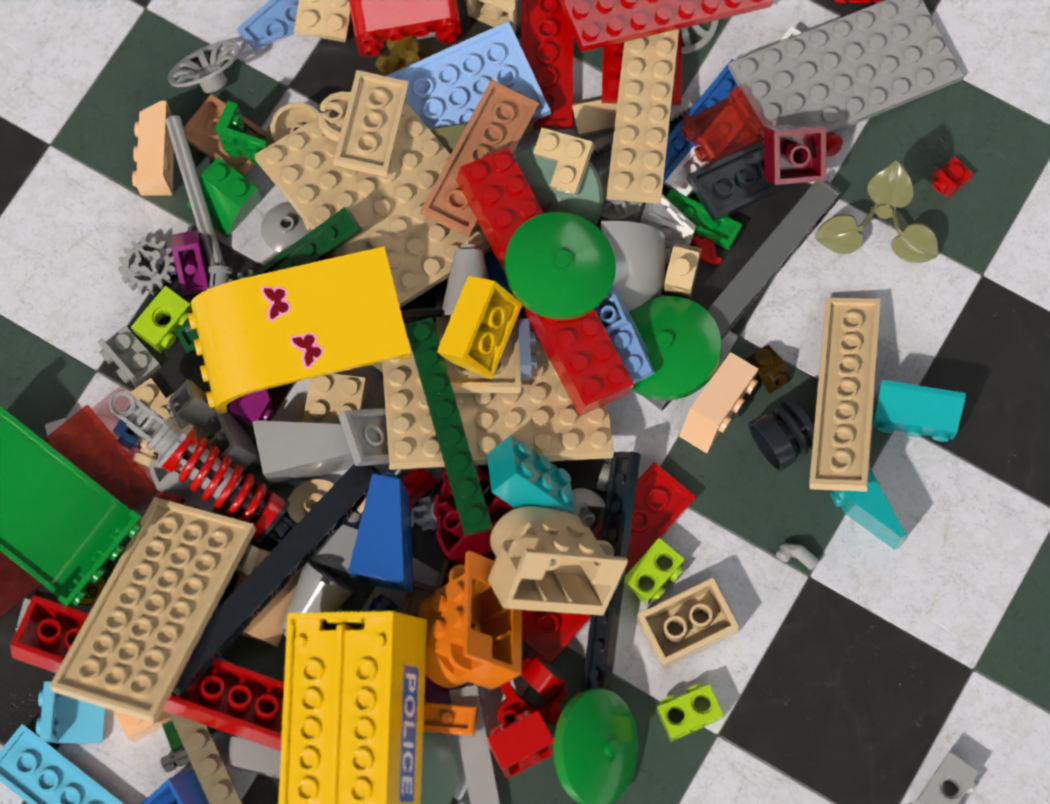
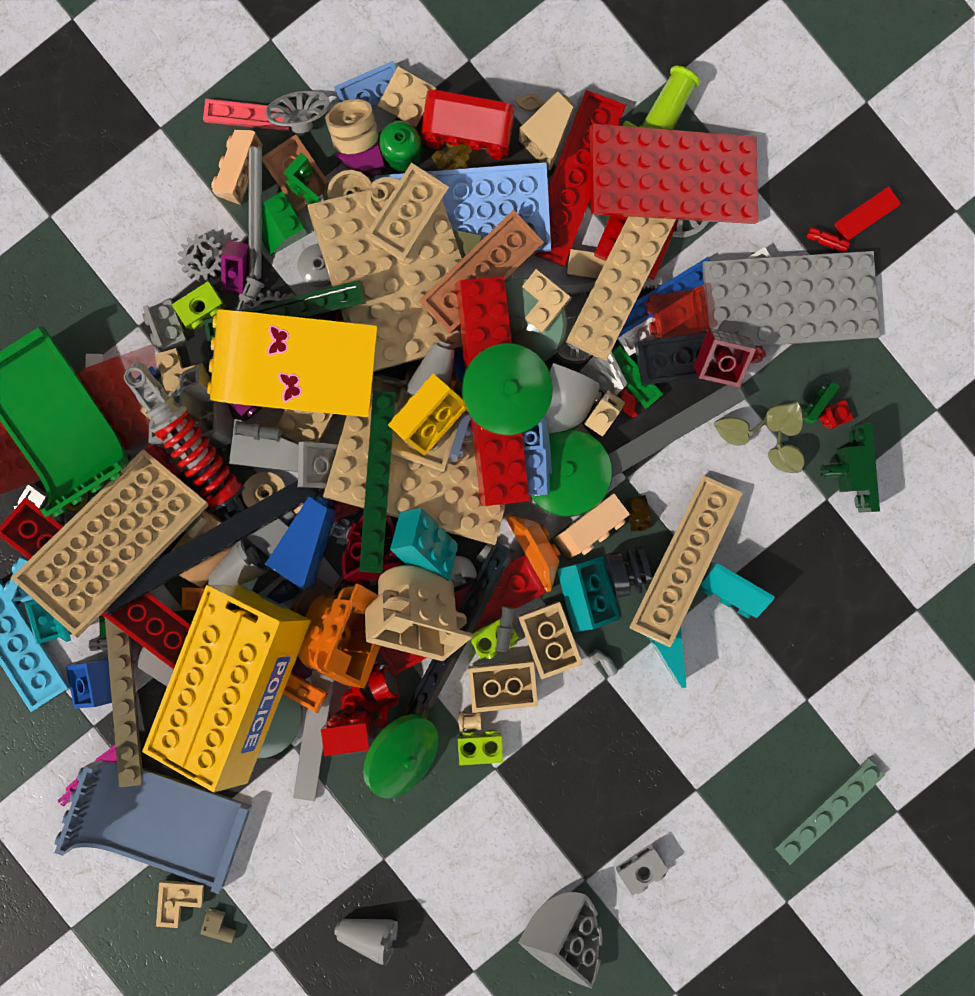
camera: 15 degrees right, 15 degrees up
none -> teal bracket [24,599,72,645]
none -> orange plate [181,587,205,610]
none -> coral tile [203,99,290,131]
none -> dark grey pin [234,421,282,442]
none -> tan wheel [325,99,379,154]
none -> magenta slope [335,142,386,178]
none -> green cylinder [380,121,423,172]
none -> tan bush [459,712,481,732]
none -> dark grey pin [495,606,516,652]
none -> orange wedge [504,514,561,593]
none -> tan brick [518,601,583,680]
none -> teal slope [557,556,620,632]
none -> green plate [803,382,839,424]
none -> dark green brick [820,423,880,513]

